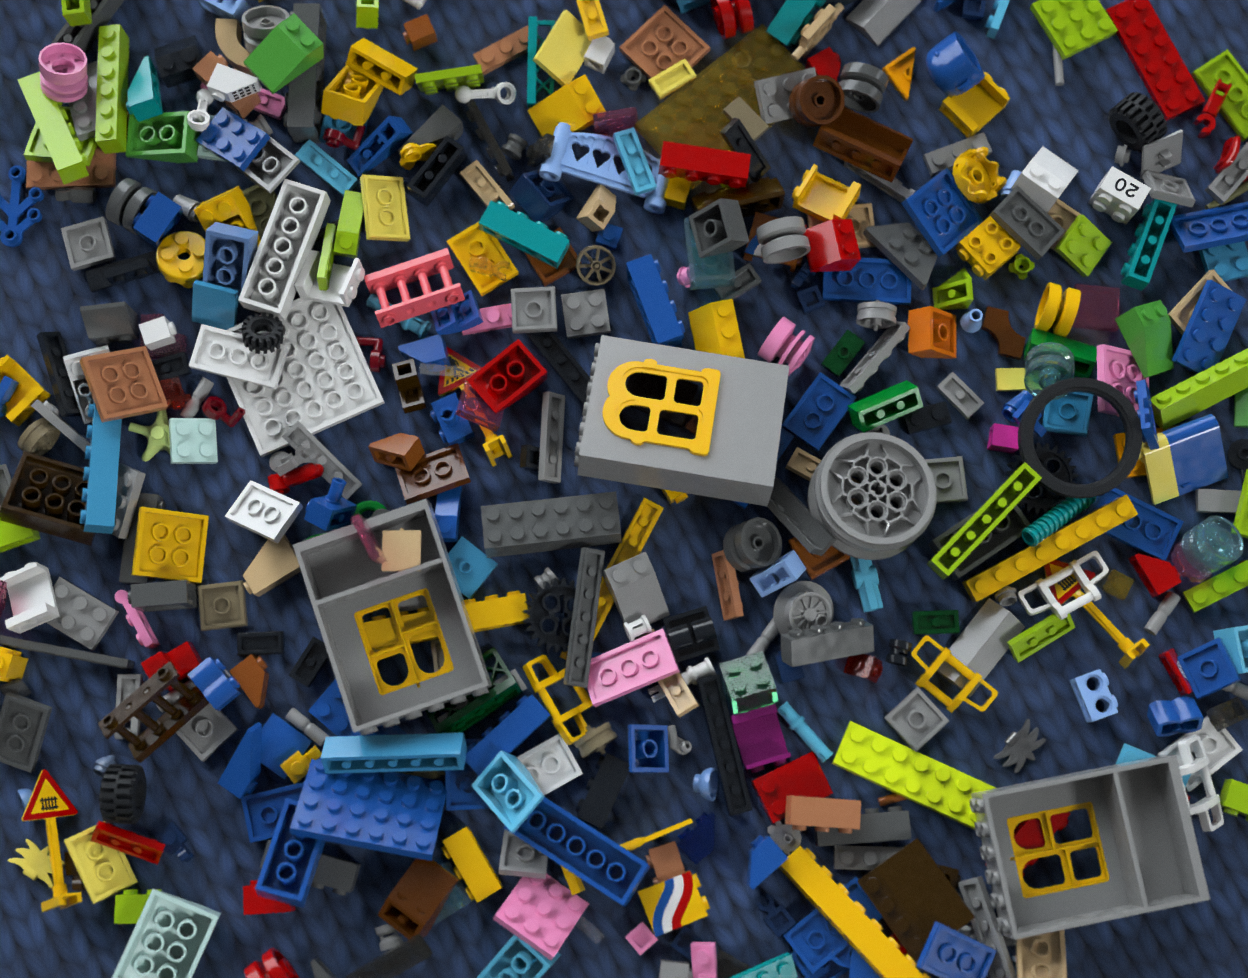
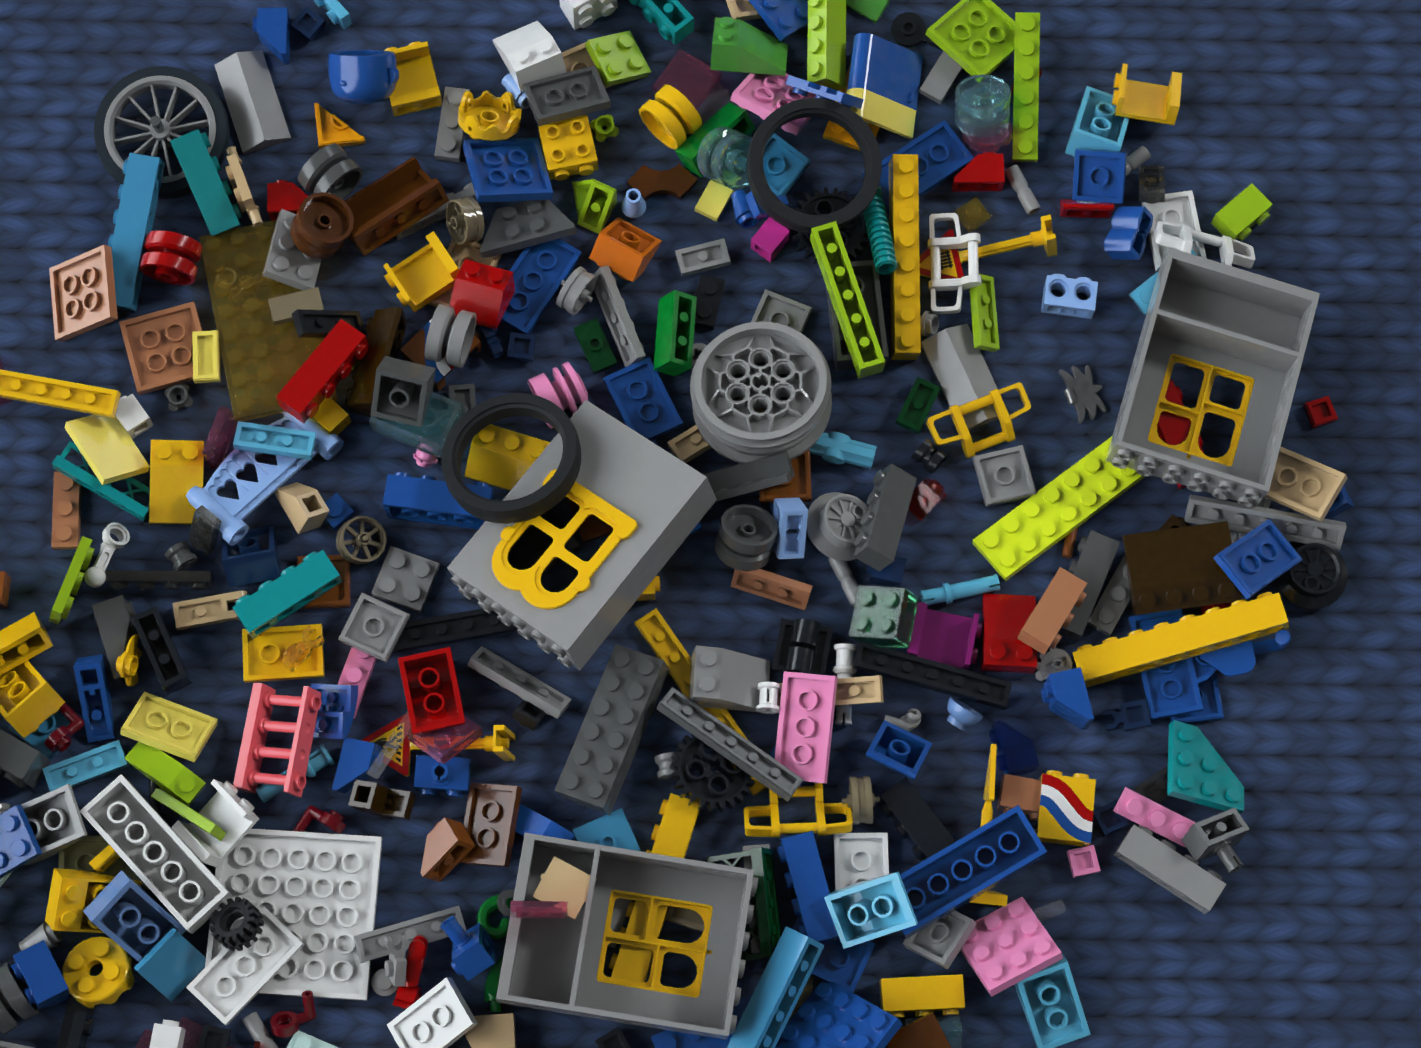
camera: 65 degrees left, 5 degrees down
none -> yellow tile [89,845,120,873]
none -> black tyre [441,393,581,524]
none -> dark tan wheel [445,196,485,245]
none -> red tile [1303,395,1338,429]

